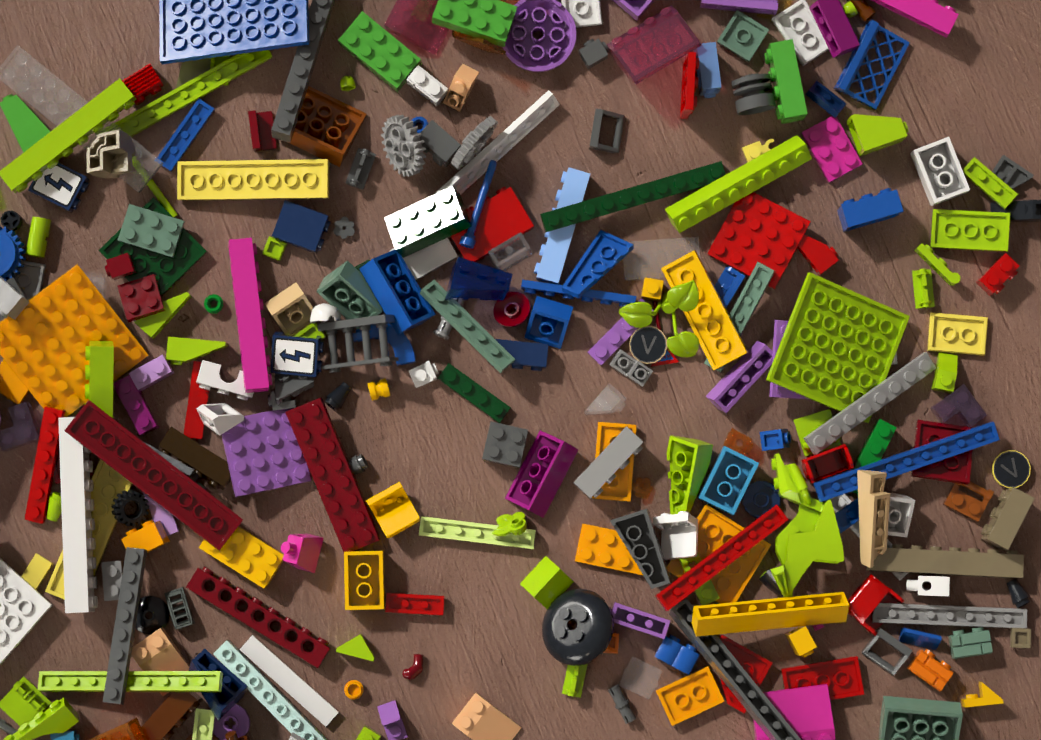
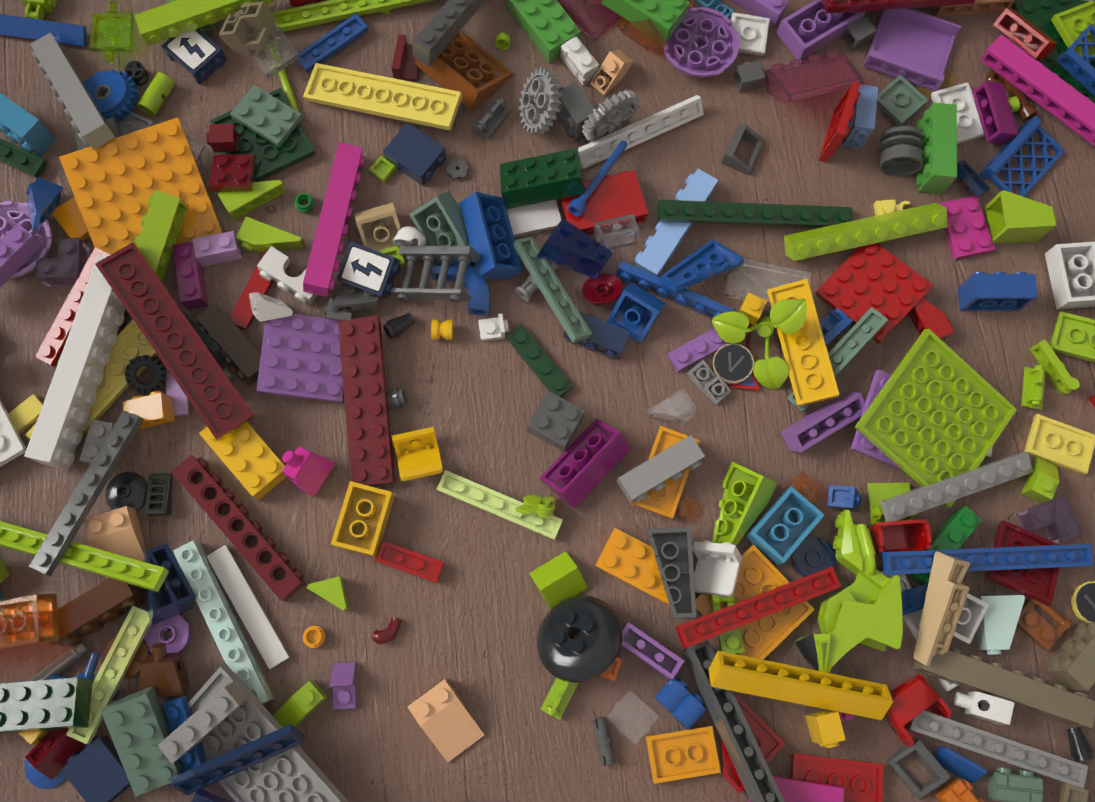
camera: 15 degrees right, 10 degrees down
none -> light aqua slope [976,595,1025,655]

